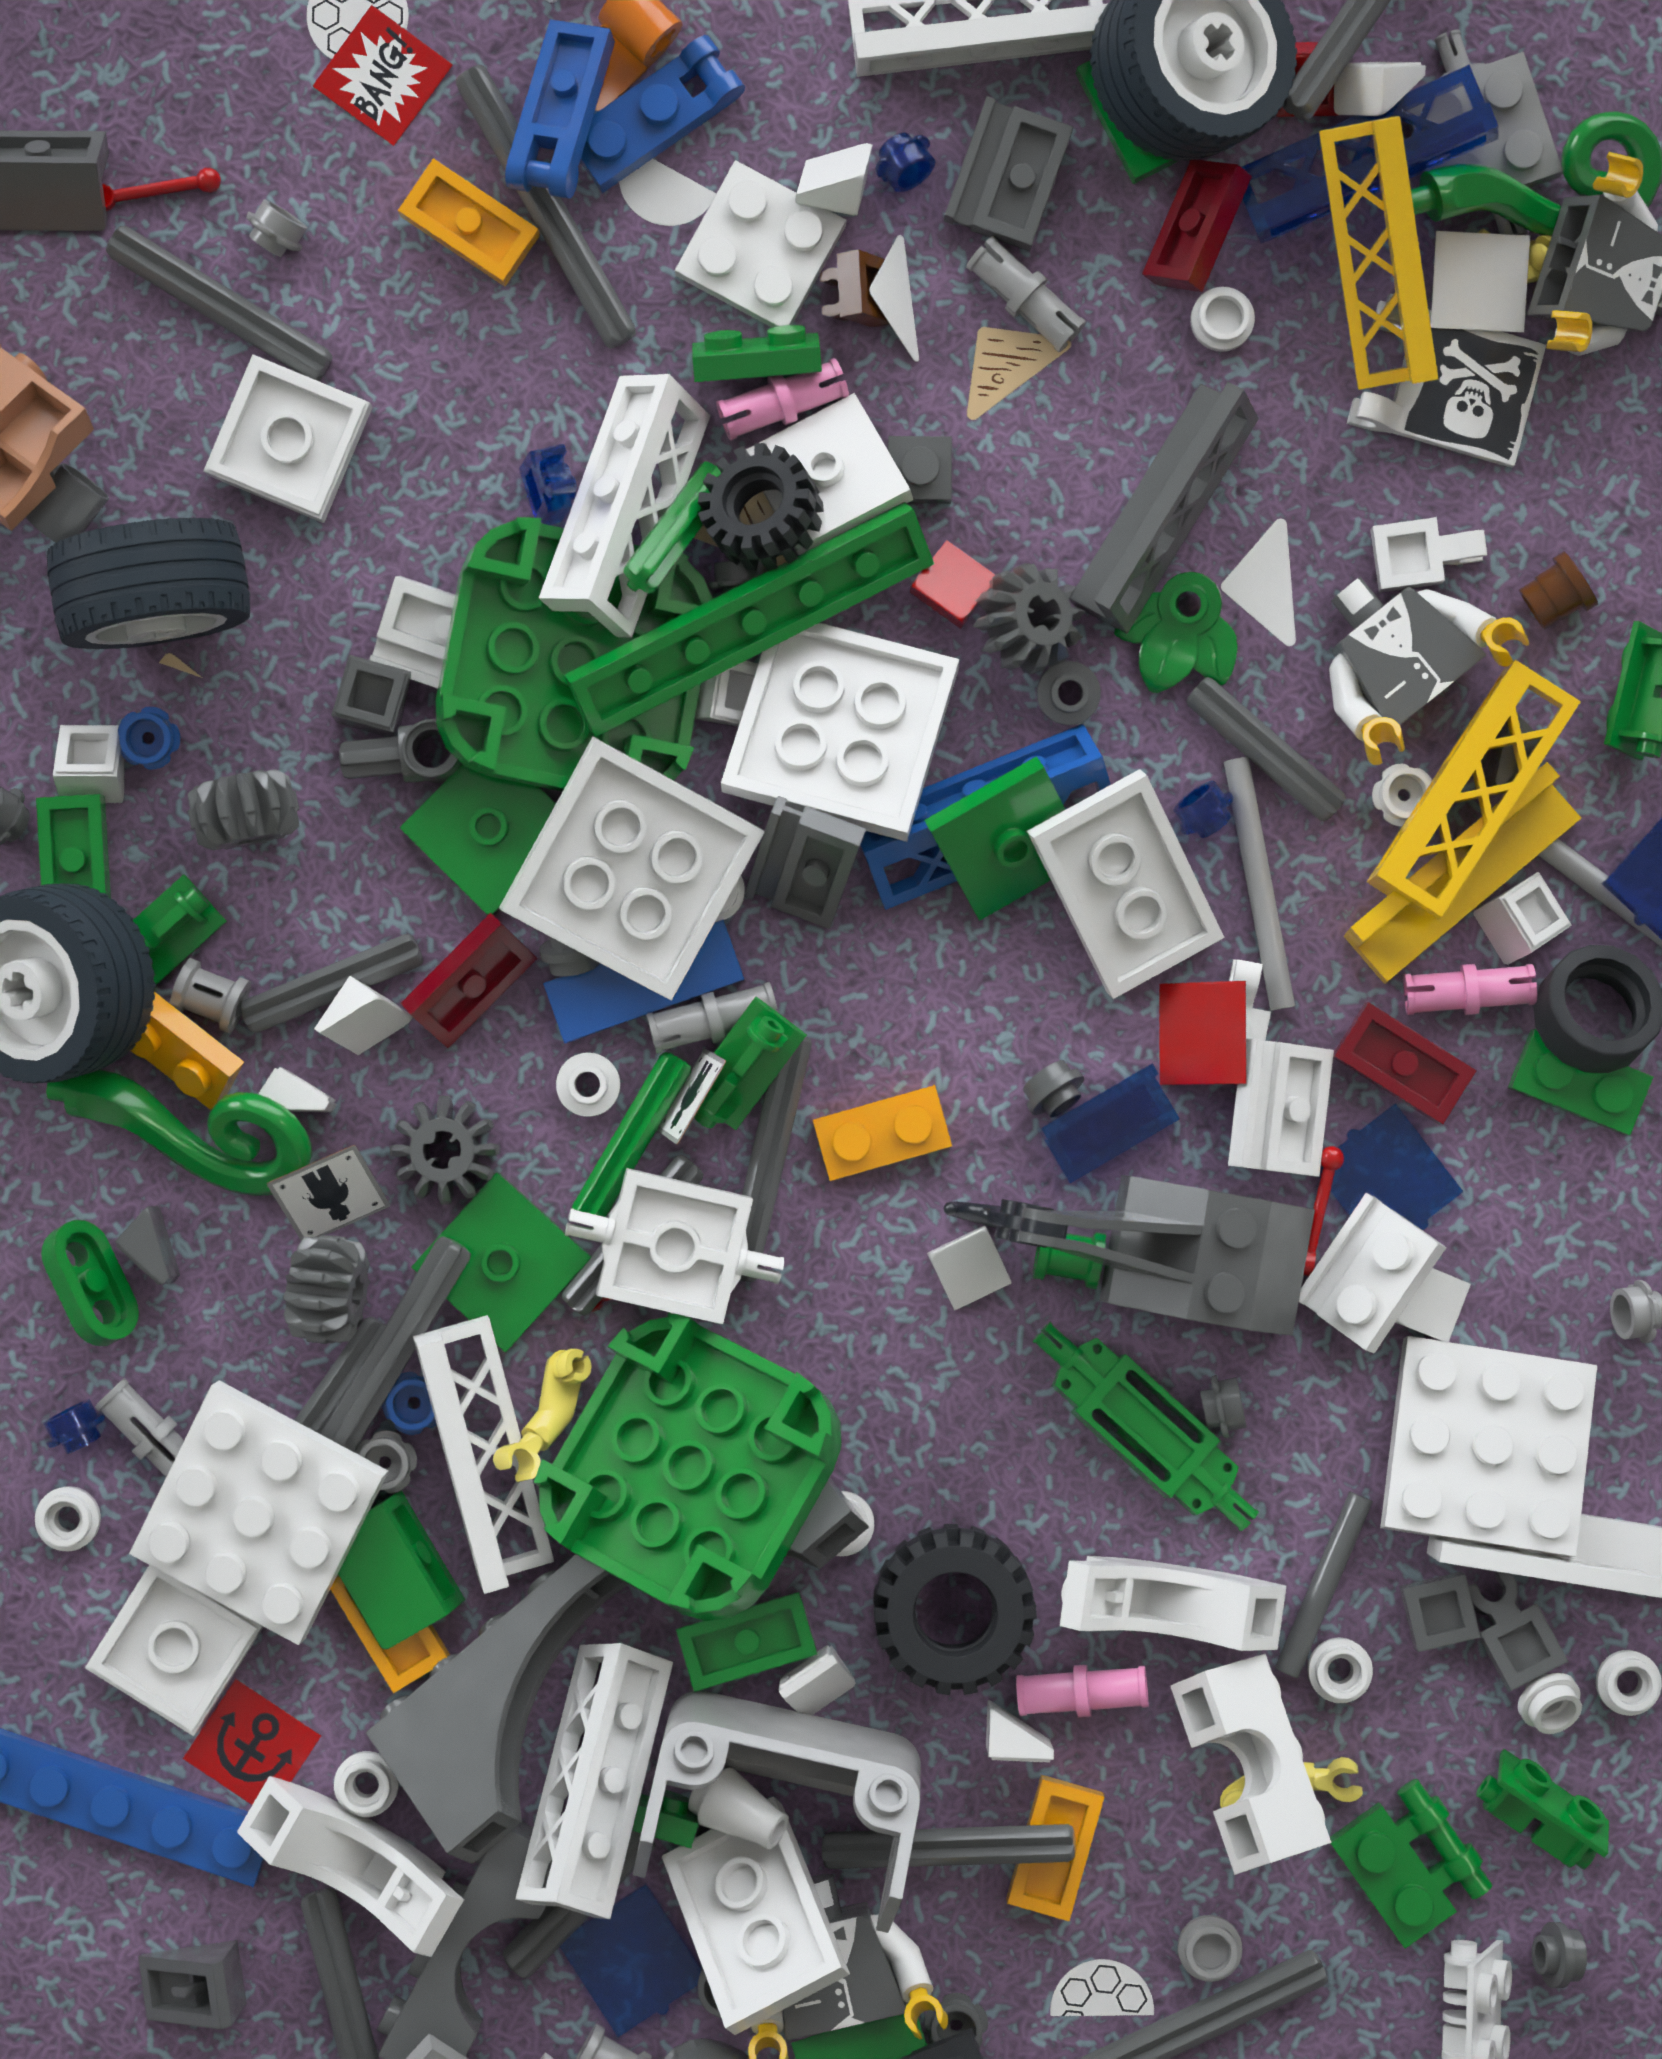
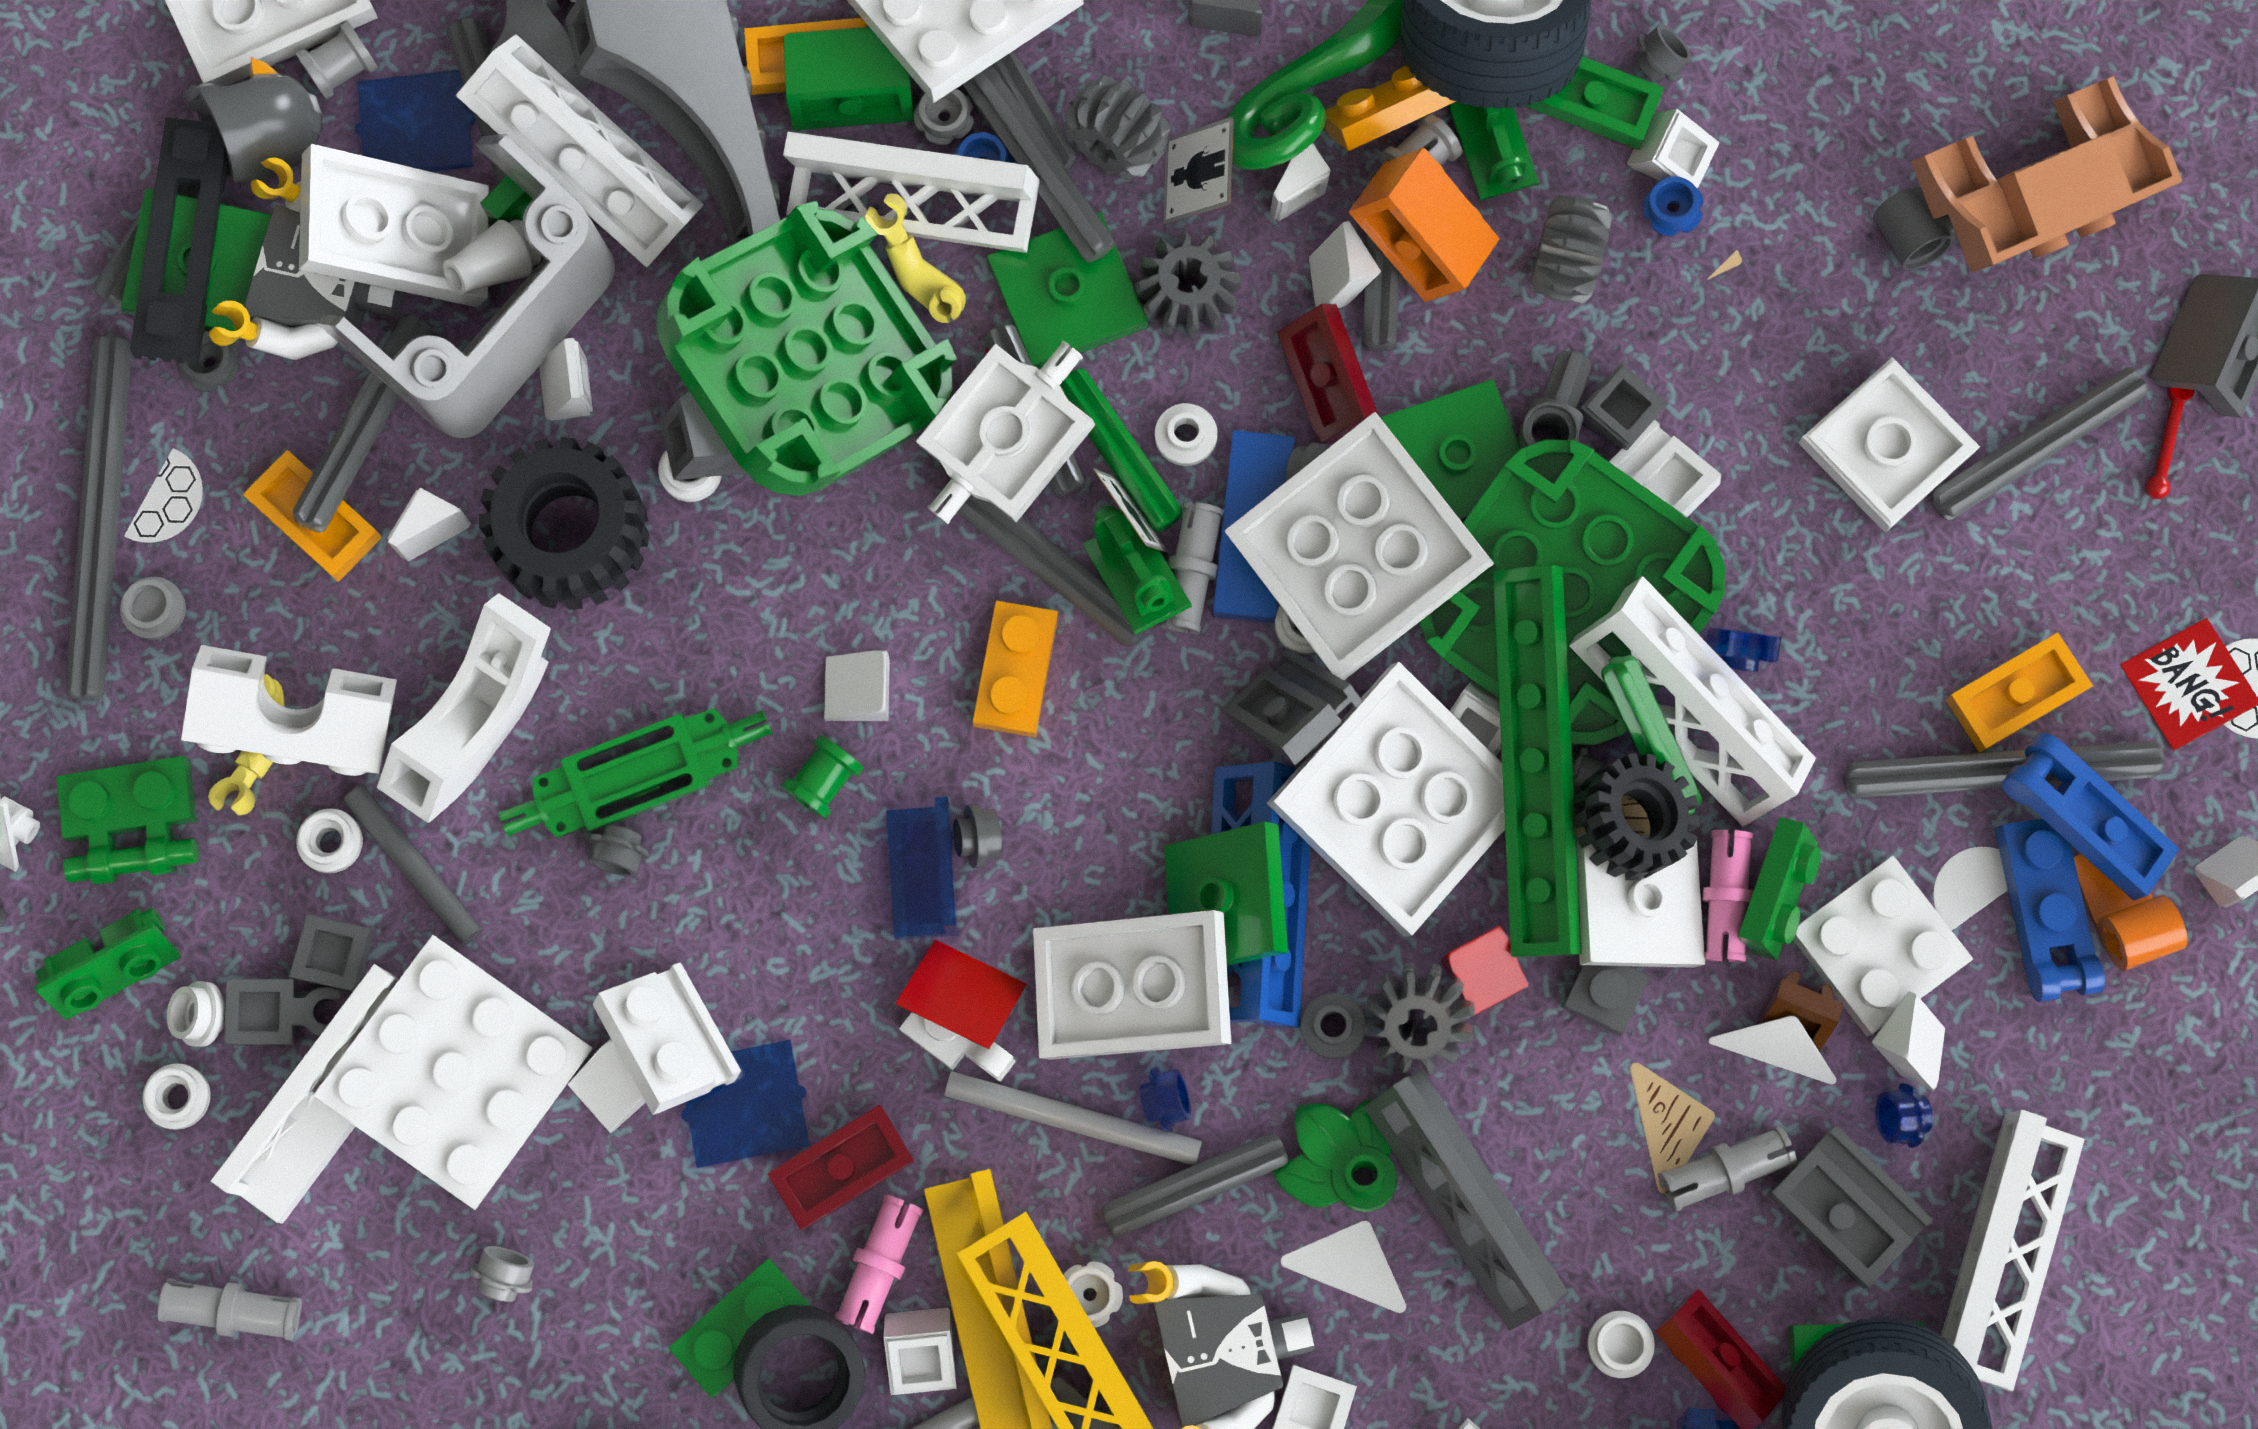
camera: 120 degrees right, 10 degrees down
black wheel [47,517,250,649] -> none
light grey plate [246,199,307,257] -> none
green plate [676,1591,818,1692] -> none
dark grey slope [943,1175,1315,1336] -> none
bright pink pin [1016,1665,1149,1717] -> none
white plate [1228,1038,1334,1177] -> none
red hinge [1303,1146,1344,1277] -> none
none -> orange brick [1349,147,1500,302]

